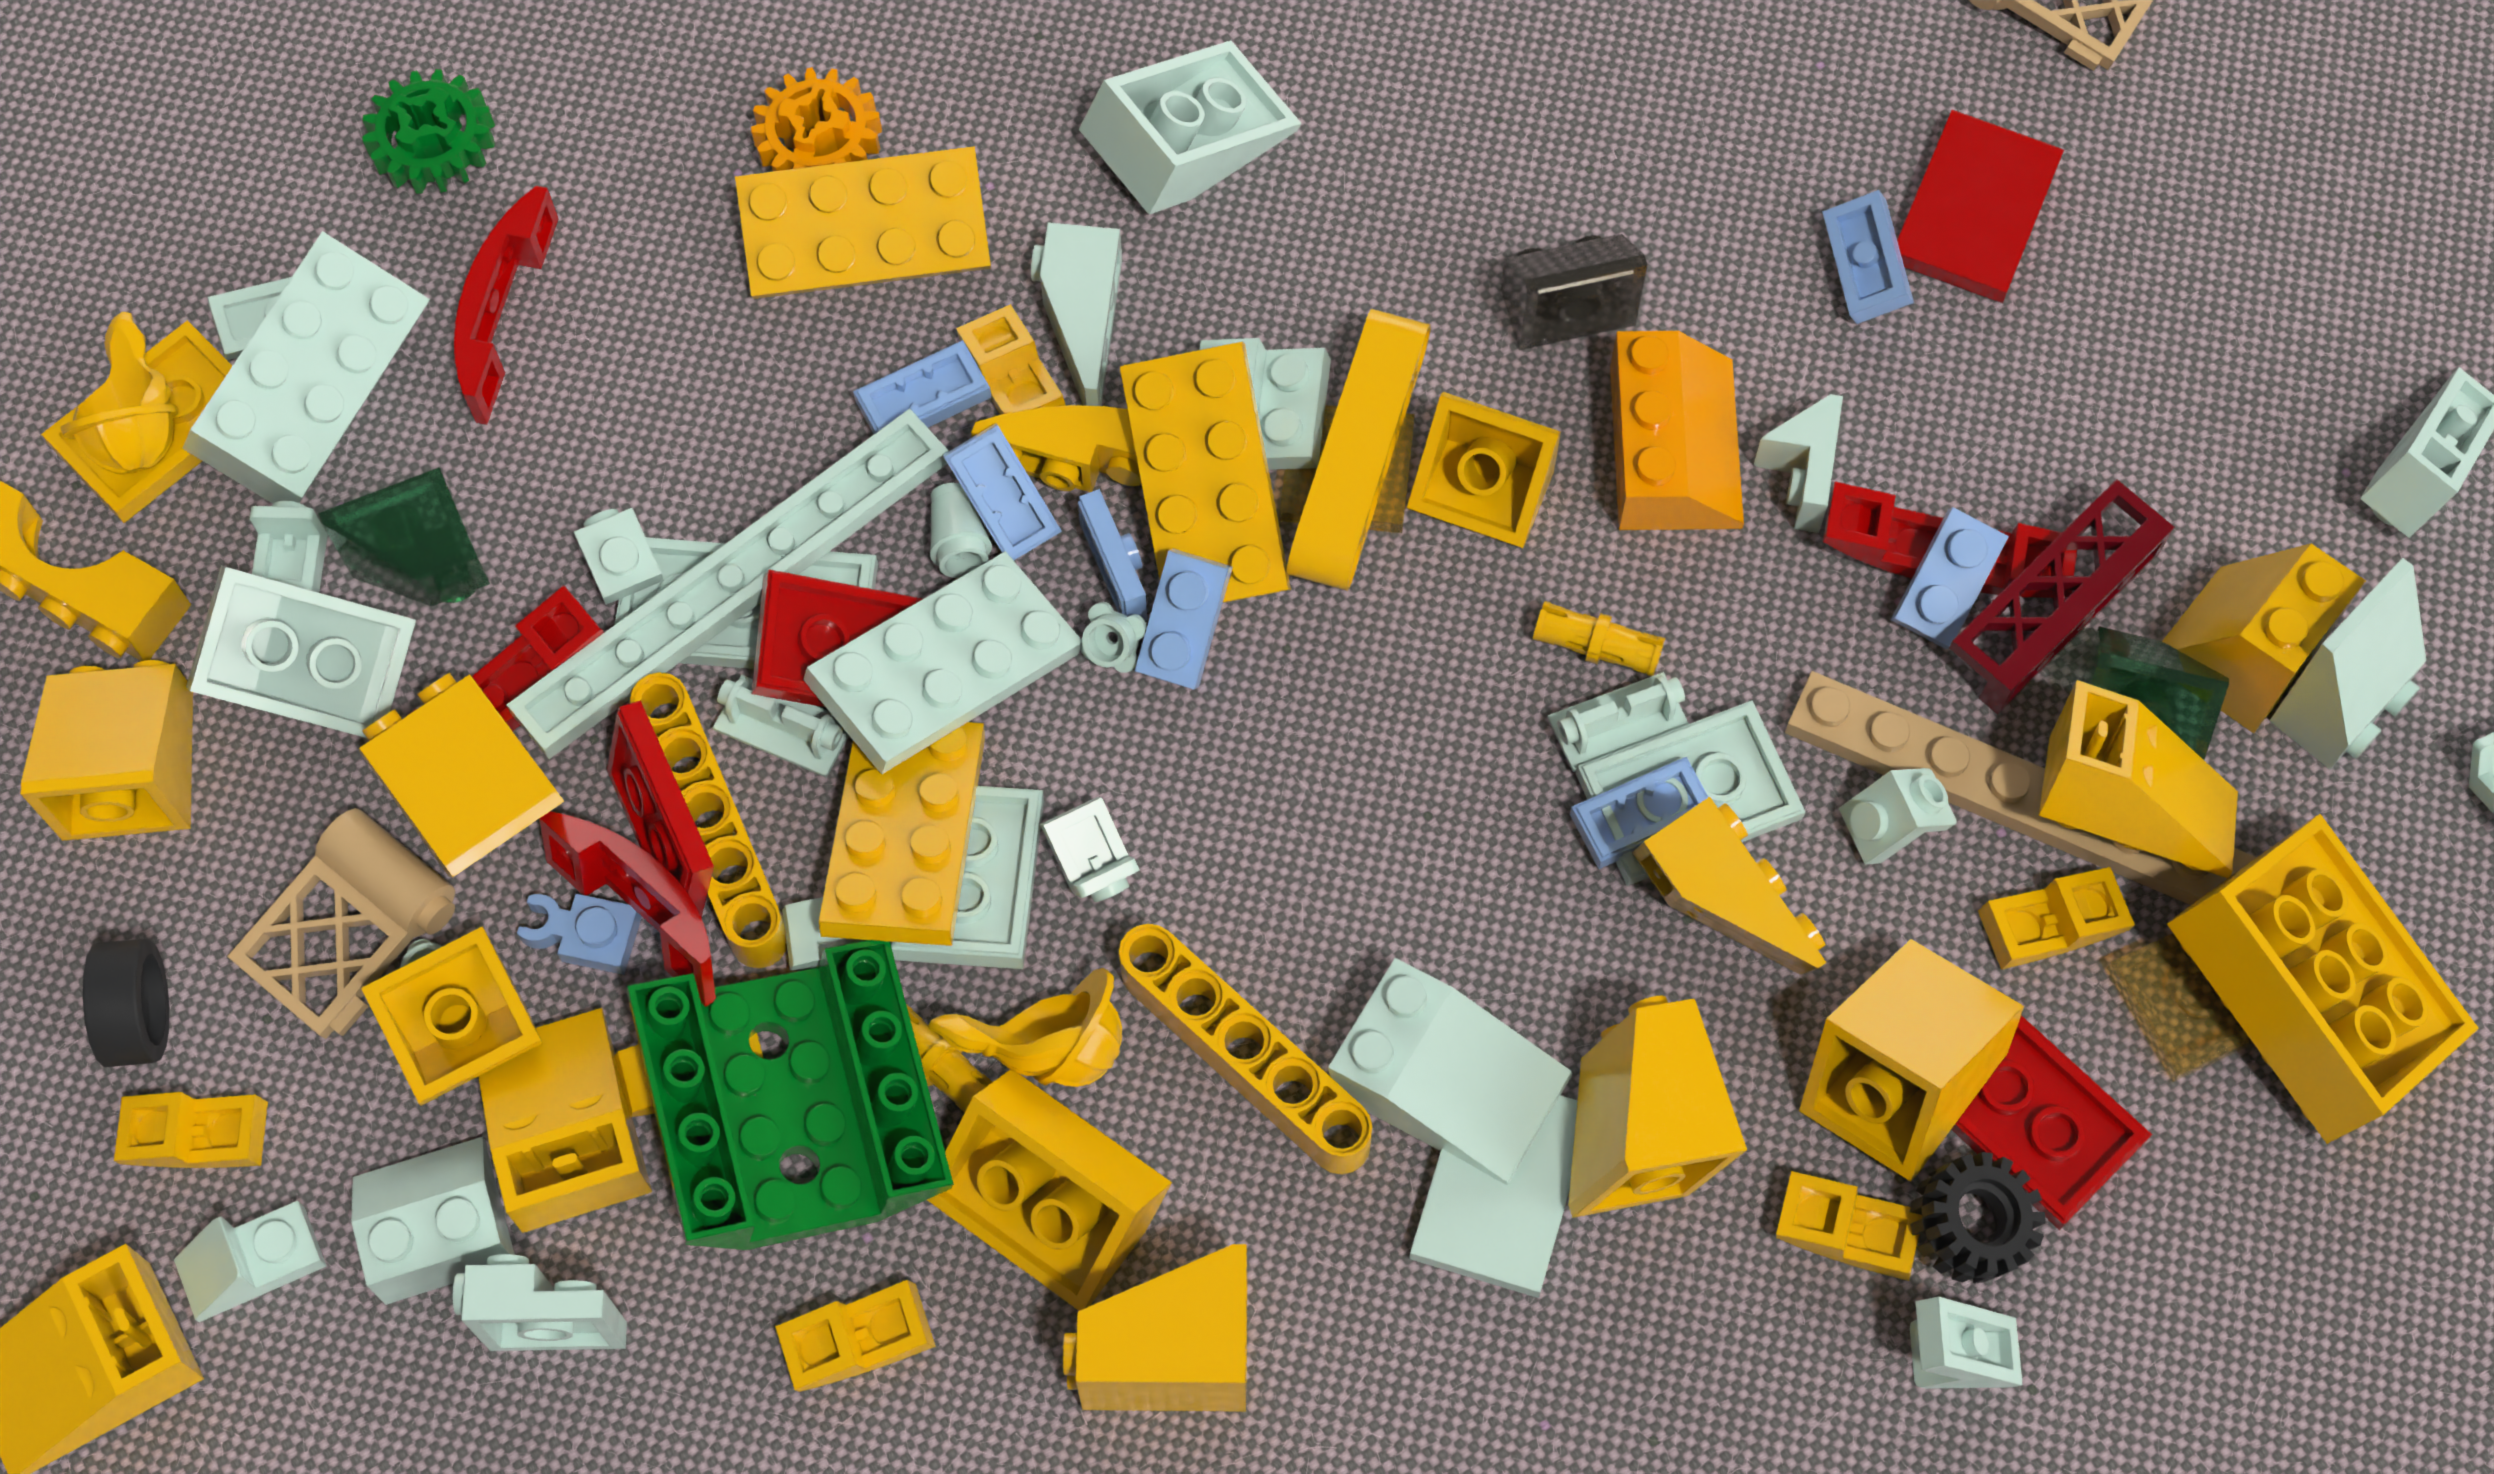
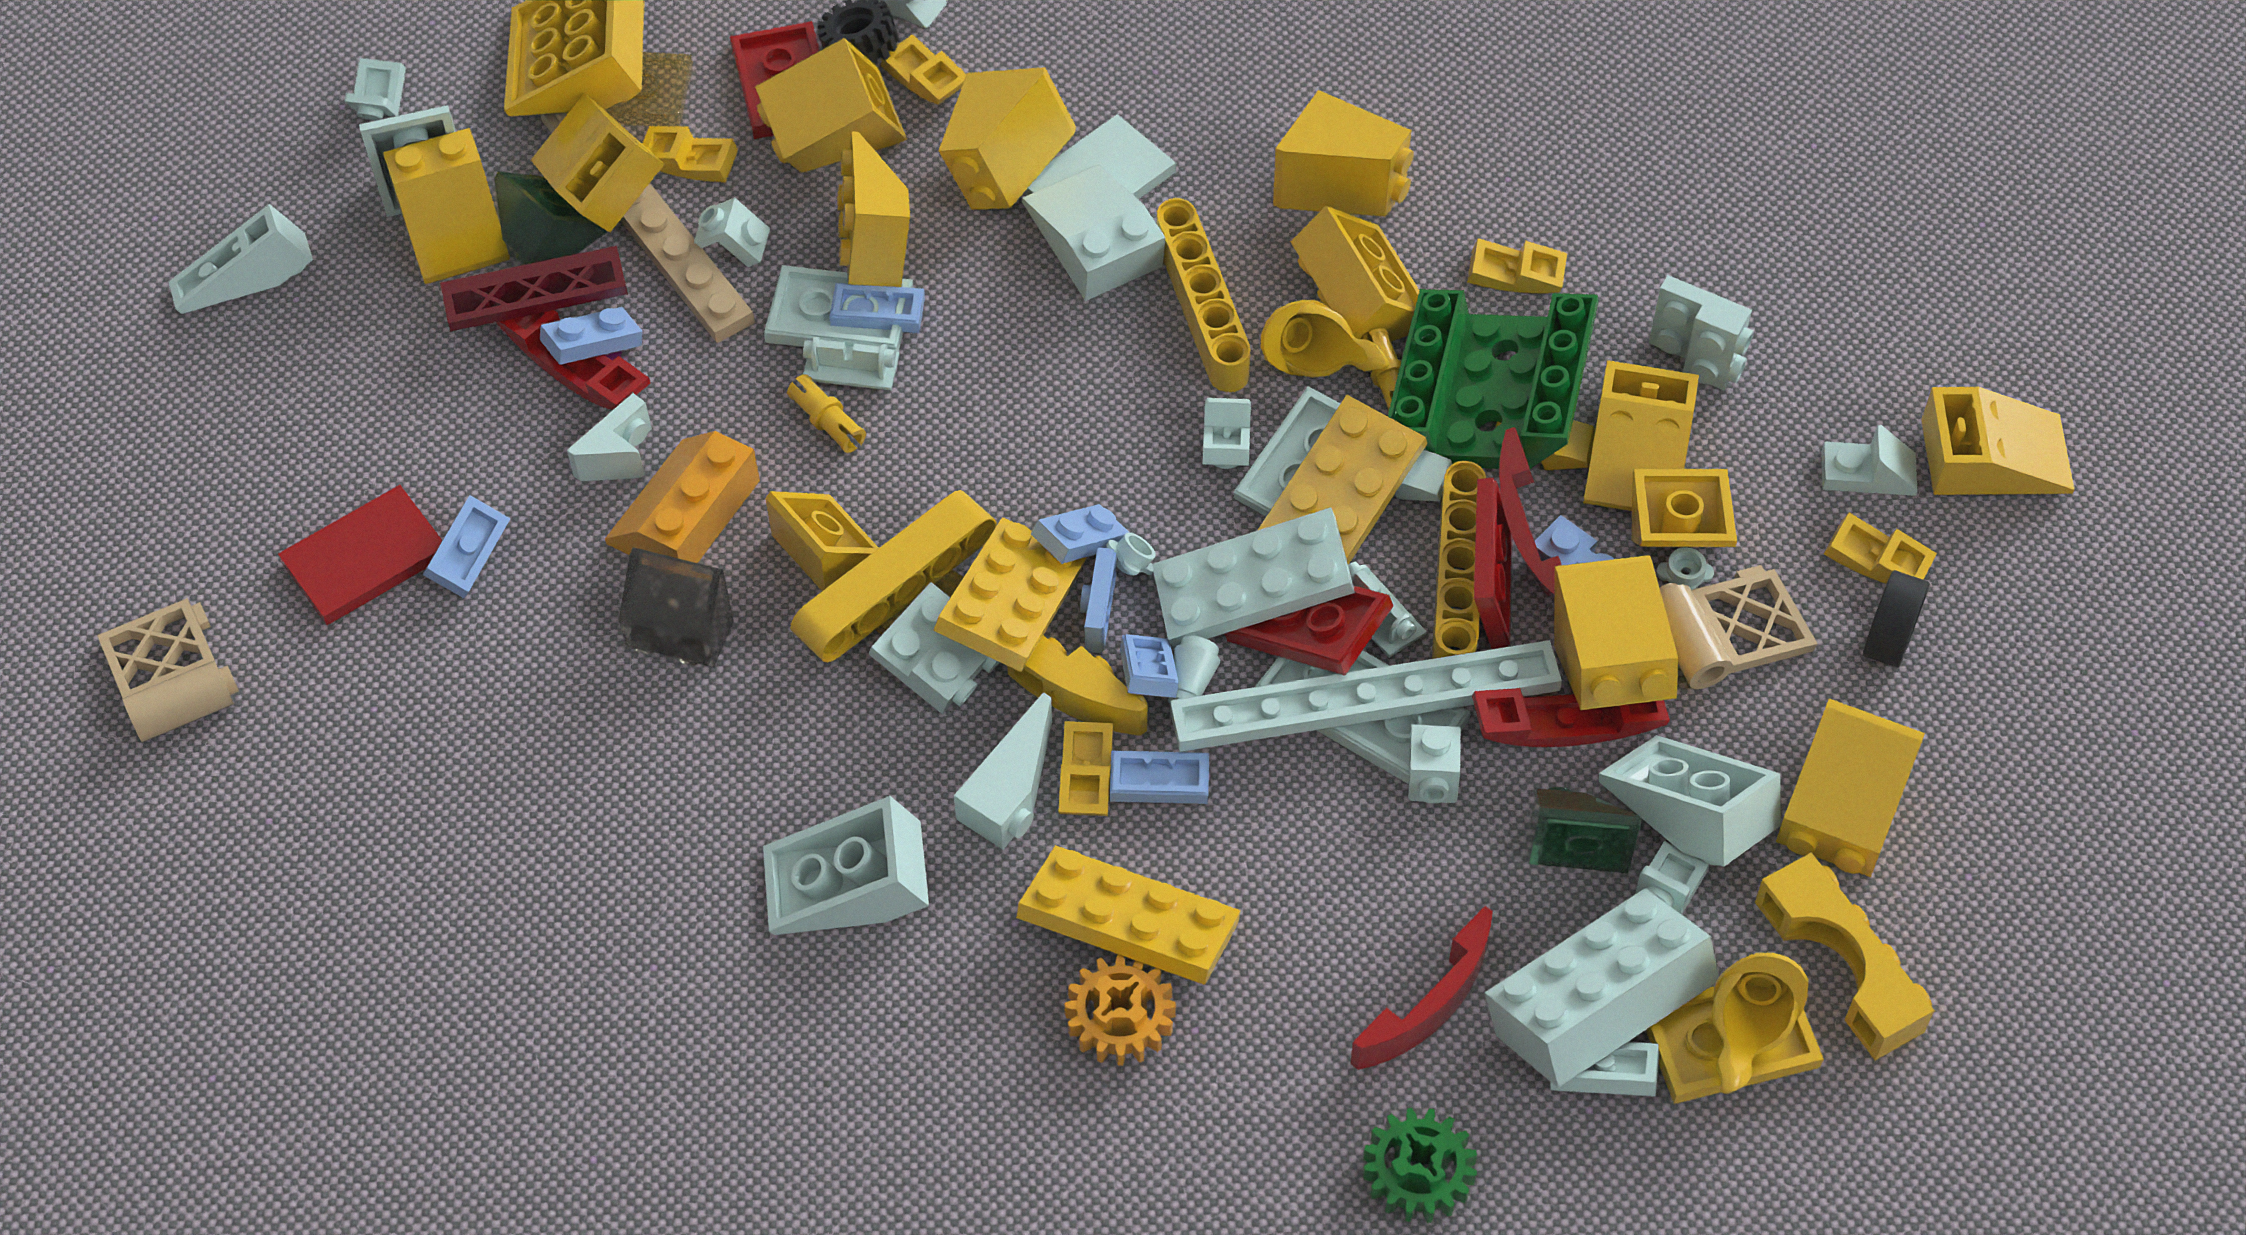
camera: 150 degrees left, 10 degrees down
light aqua slope [351,1136,515,1305] -> none

